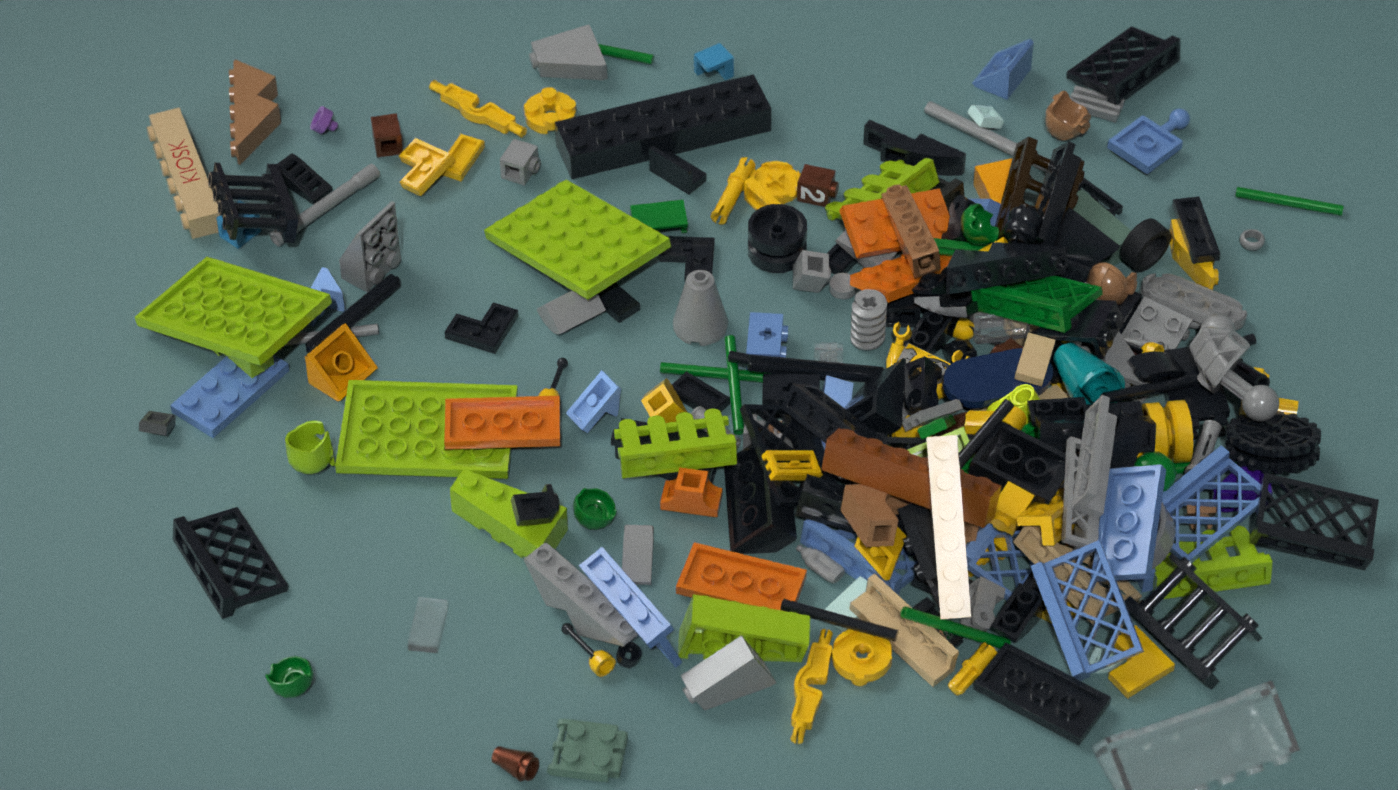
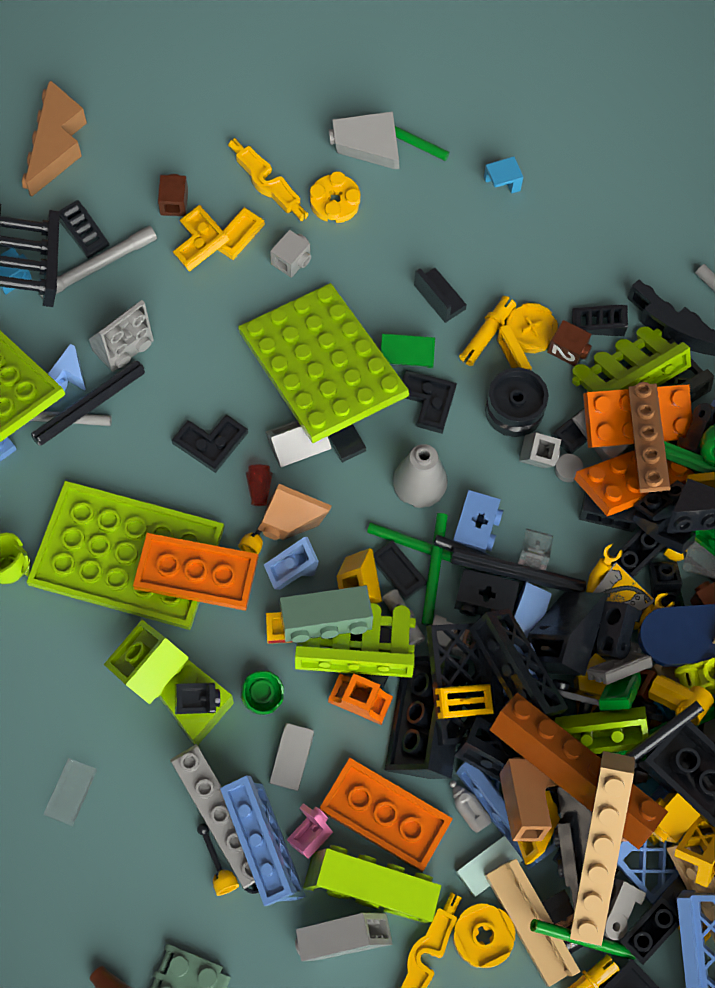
camera: 10 degrees right, 20 degrees up
light orange slope [305,323,378,401] -> none
medium lavender tile [310,106,338,134] -> none
black brick [555,74,771,180] -> none
black bar [781,599,899,642] -> none
light grey piece [850,289,887,350] -> none
none -> lime slope [103,619,189,704]
none -> clear red cone [245,464,273,506]
none -> medium nougat slope [258,484,332,540]
none -> yellow plate [266,612,292,644]
none -> sand green brick [280,585,373,643]
none -> bright pink bracket [286,803,333,859]
none -> black slope [572,305,628,336]

